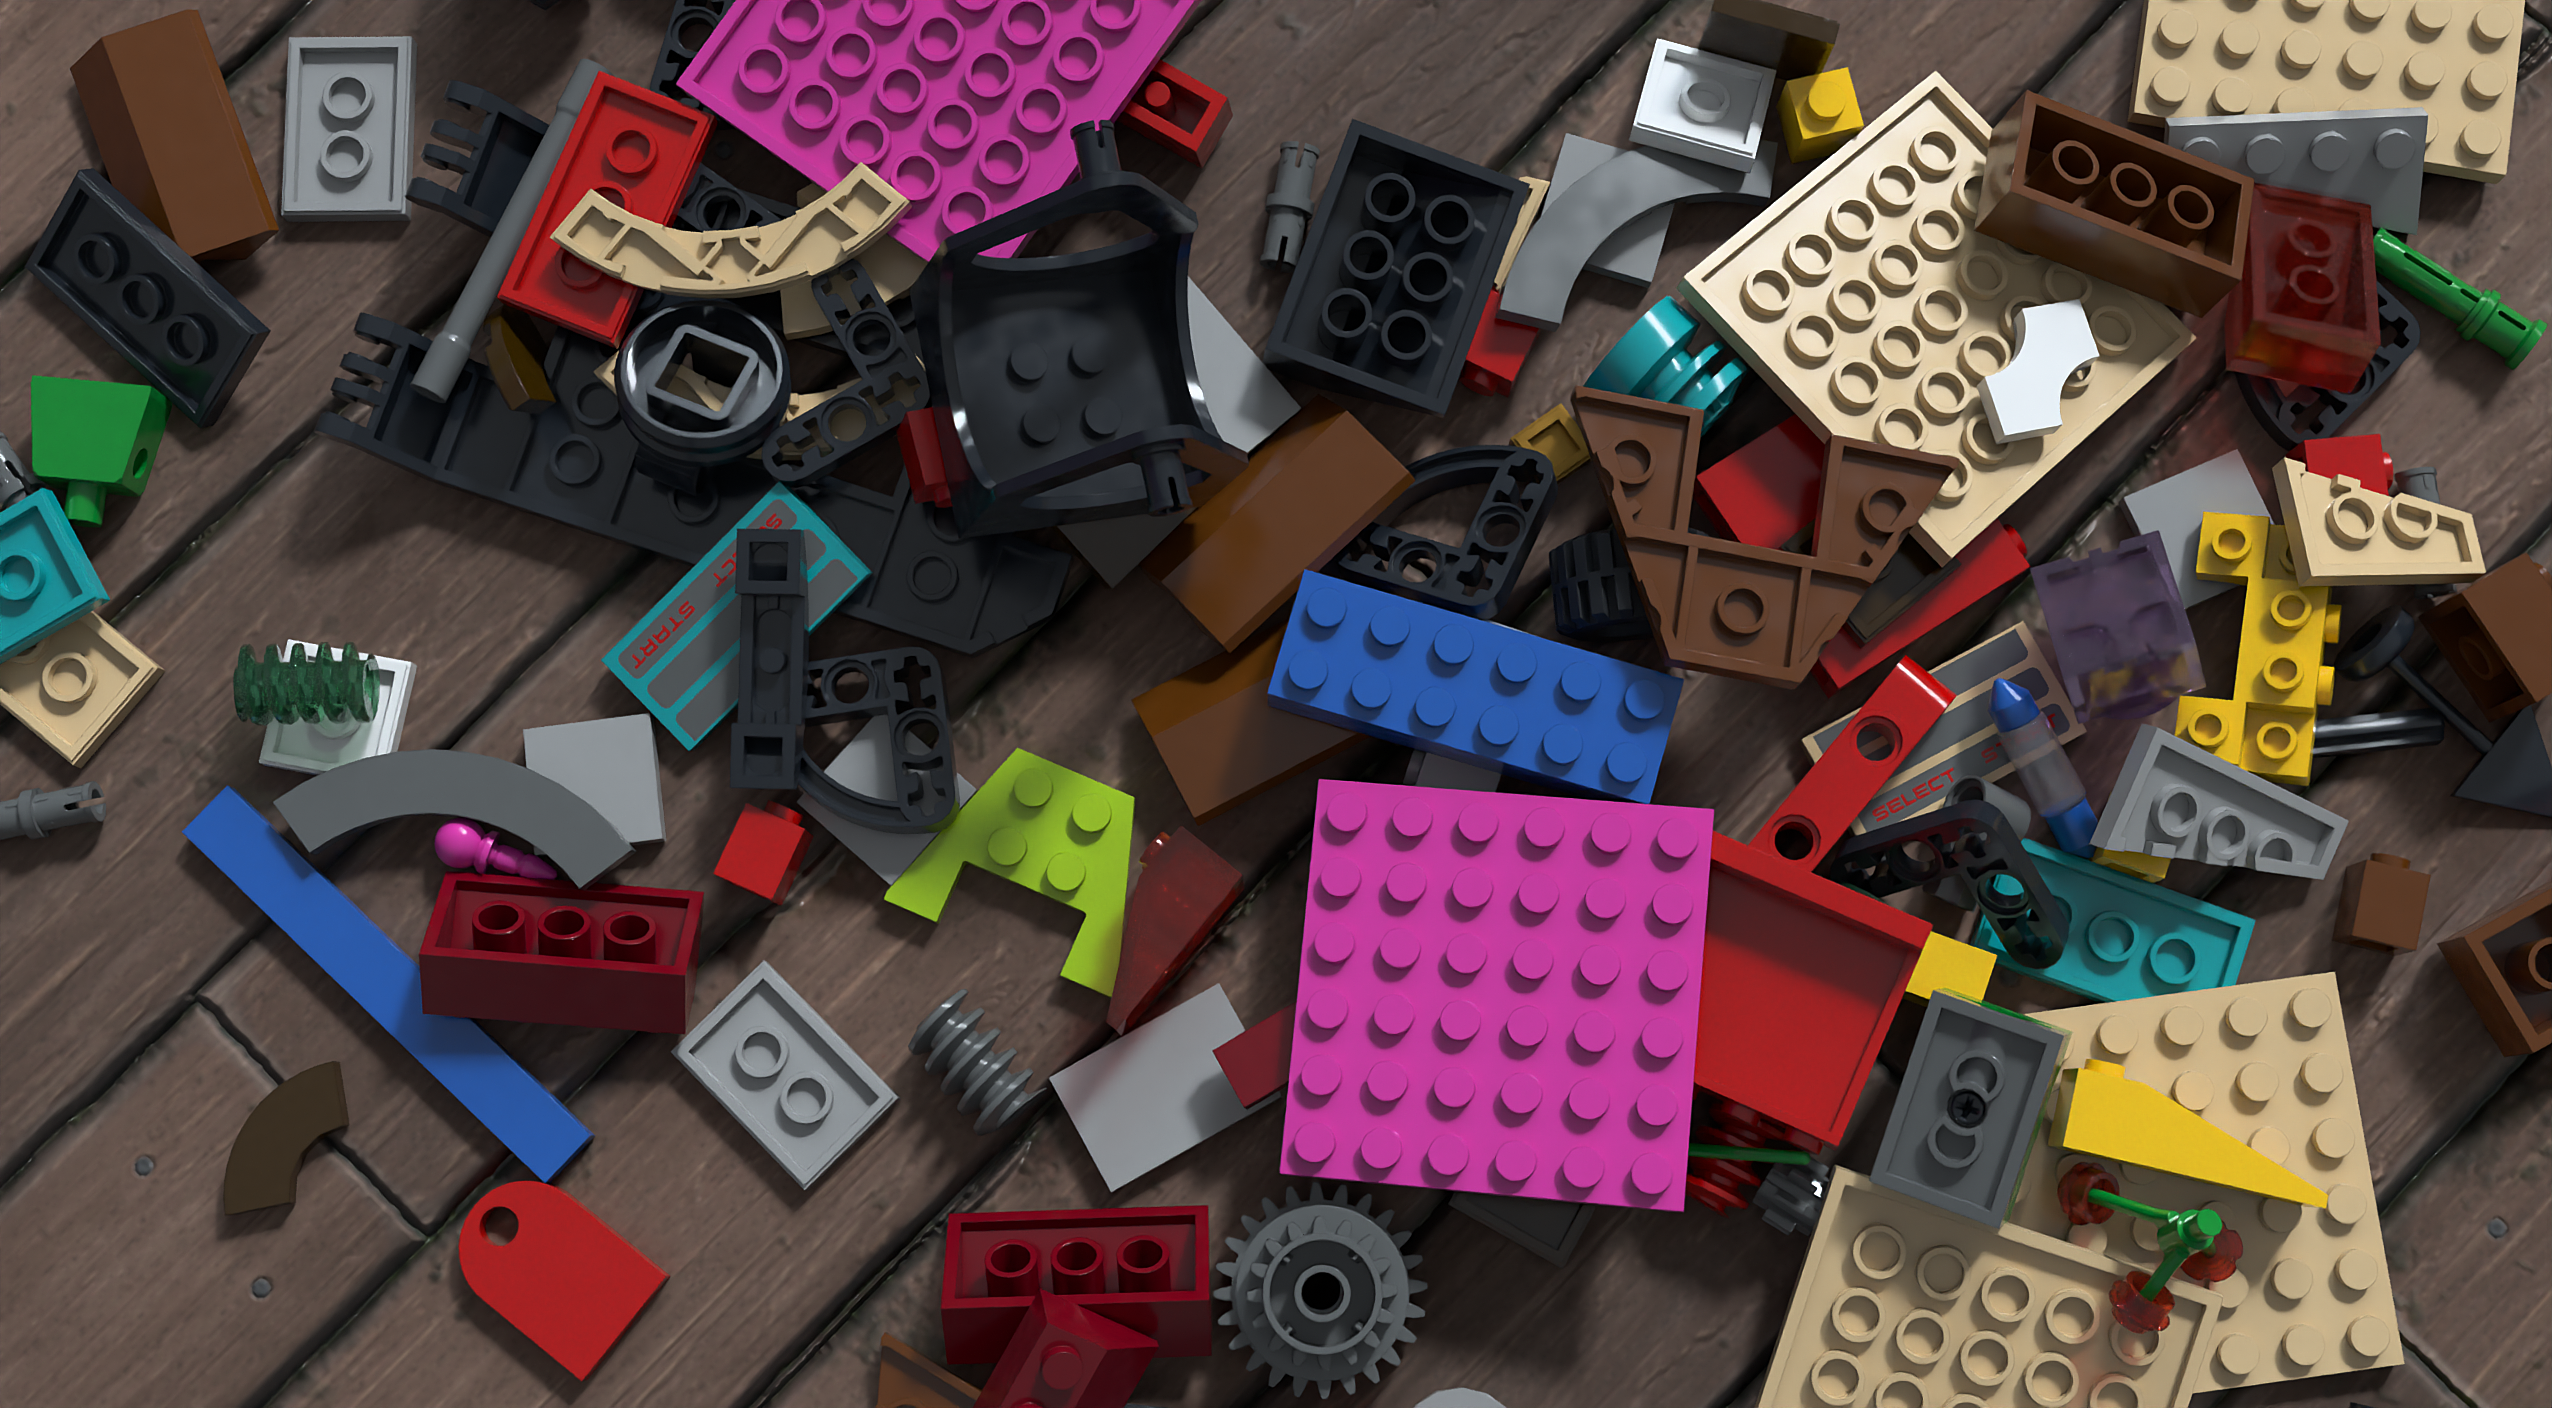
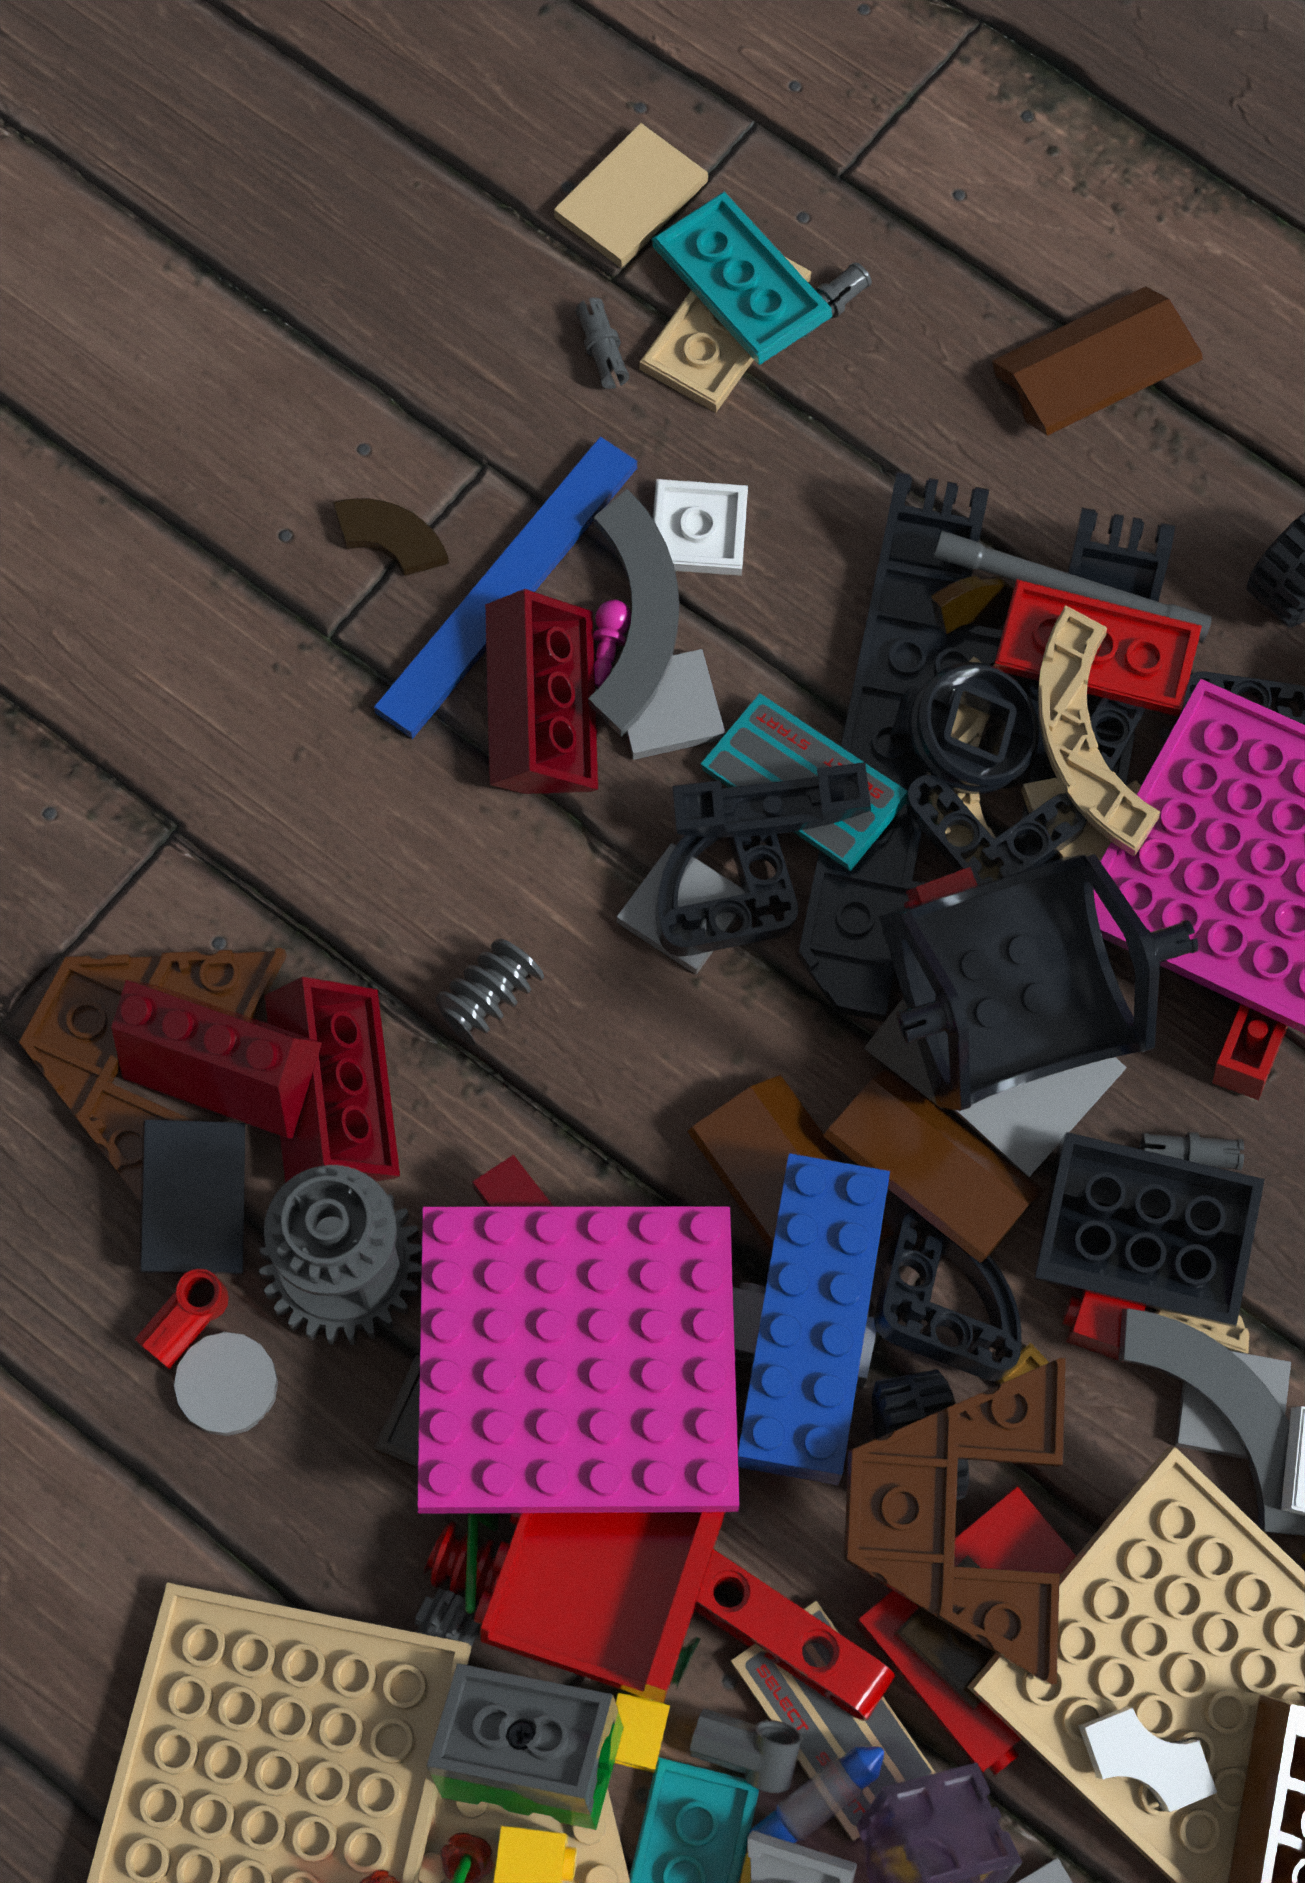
camera: 80 degrees right, 10 degrees down
black tile [25,168,271,429] -> none
green torso [31,375,172,528] -> none
clear green piece [233,642,380,726] -> none
light grey tile [281,36,417,222] -> none
red tile [459,1181,671,1381] -> none
light grey tile [671,960,901,1191] -> none
red brick [713,800,814,906] -> none
lime wing [884,747,1136,1000] -> none
light grey tile [1049,983,1282,1193] -> none
clear red slope [1106,826,1244,1037] -> none
teal wheel [1583,296,1750,439] -> none
black beam [1830,800,2070,969] -> none

